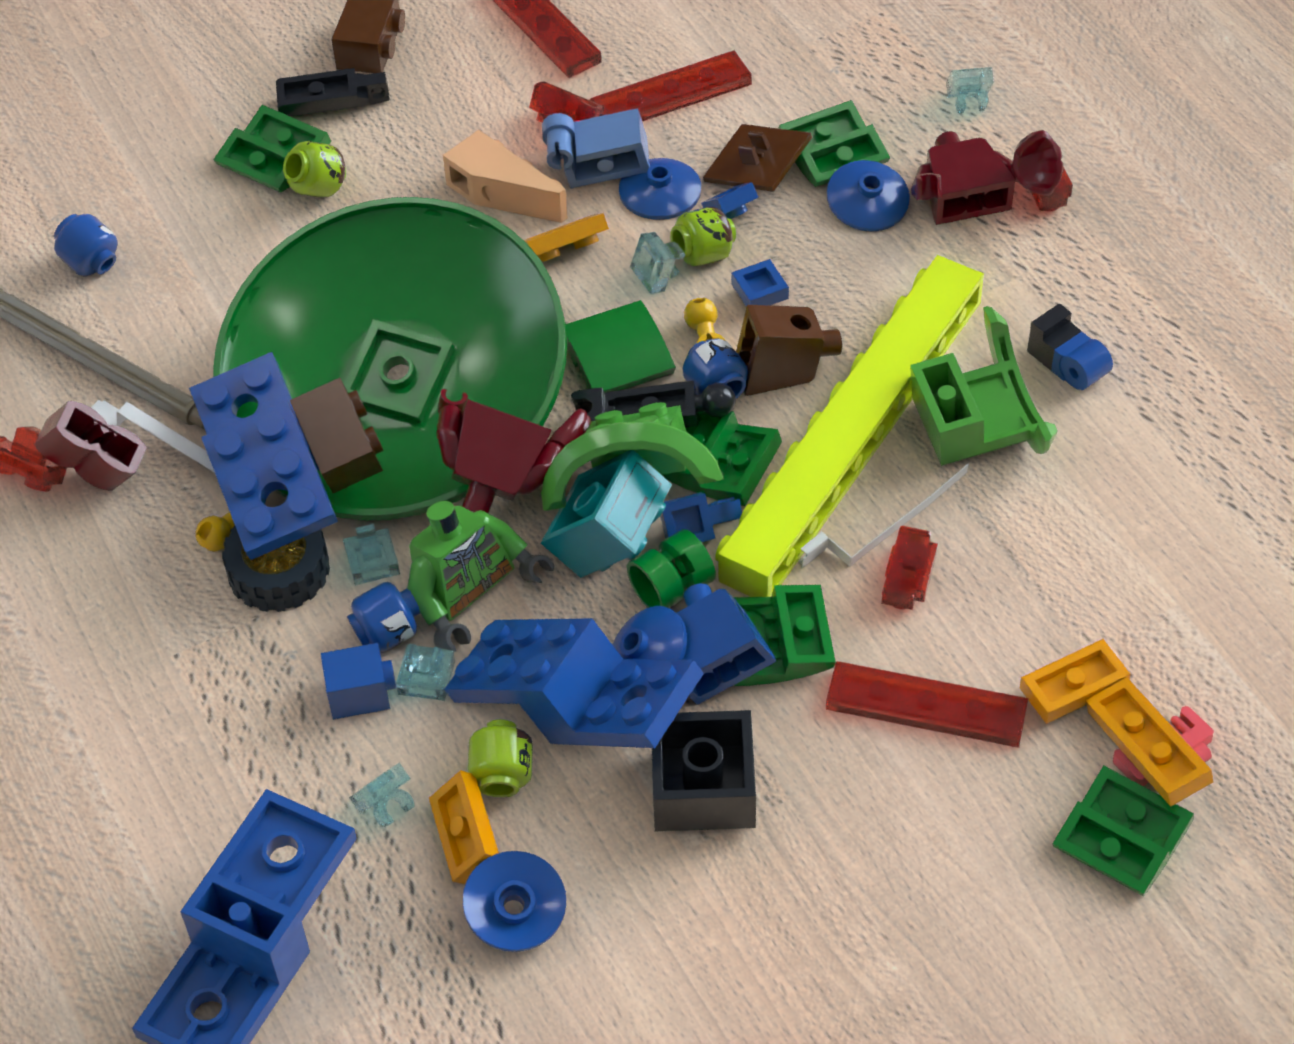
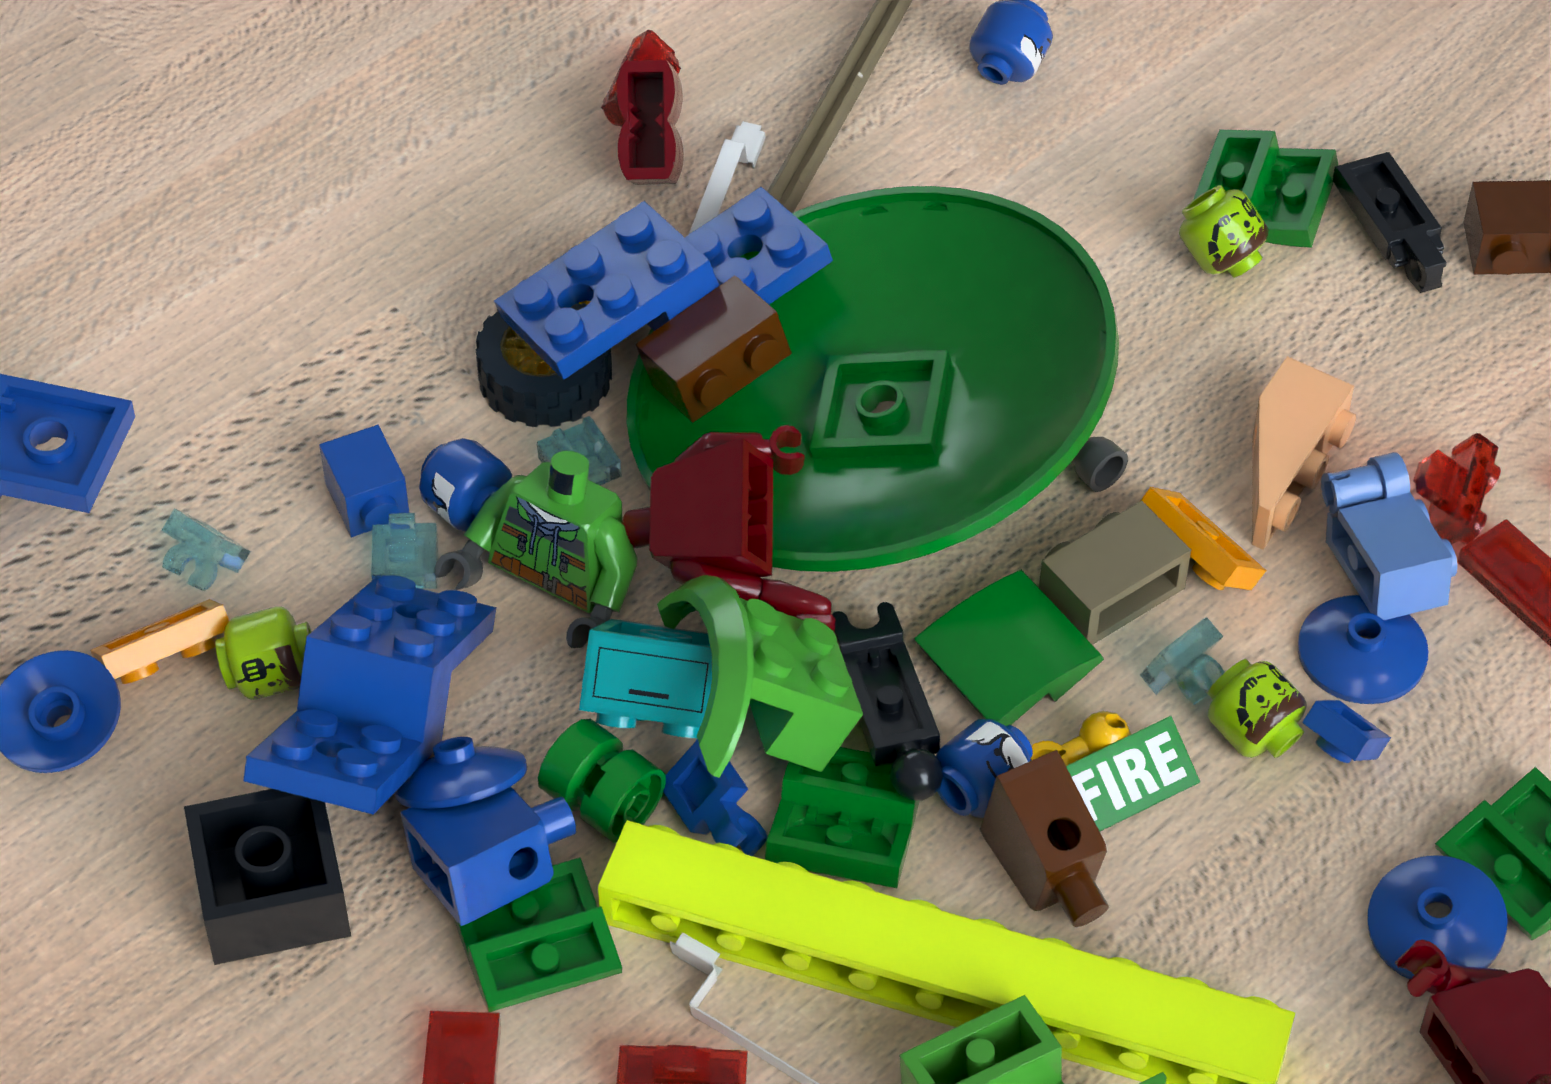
camera: 75 degrees right, 0 degrees up
reddish brown piece [703,124,812,192] -> none
blue plate [731,259,789,307] -> none
none -> dark tan piece [1039,501,1191,645]
none -> sticker [1066,716,1200,831]

